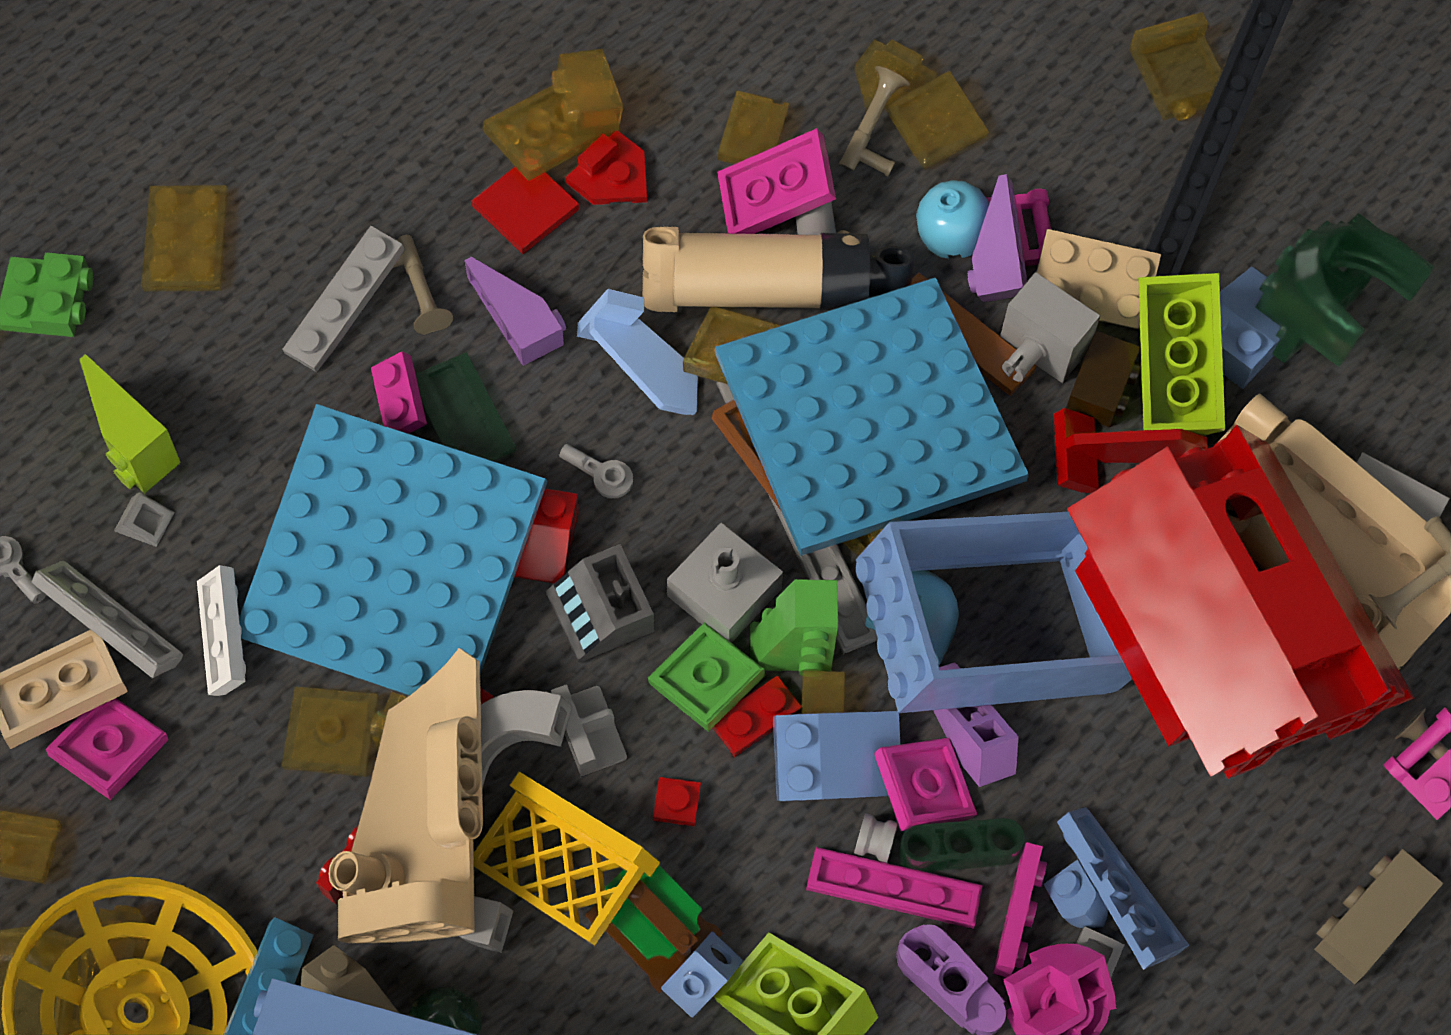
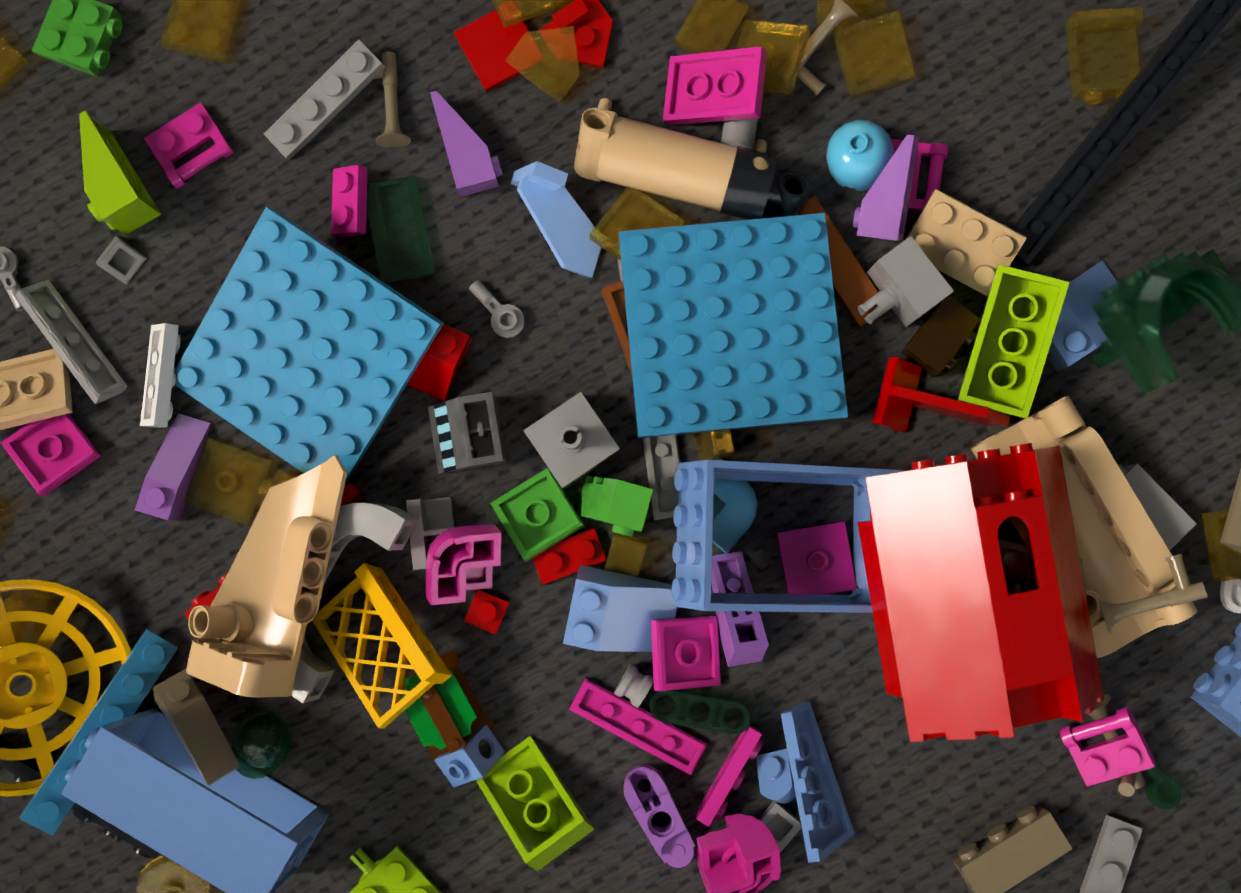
camera: 15 degrees right, 20 degrees up
none -> medium lavender slope [135,413,212,521]
none -> dark pink plate [144,102,234,189]
none -> dark pink brick [426,524,501,605]
none -> clear yellow plate [505,26,580,103]
none -> clear yellow plate [736,19,811,95]
none -> dark pink plate [777,521,857,595]

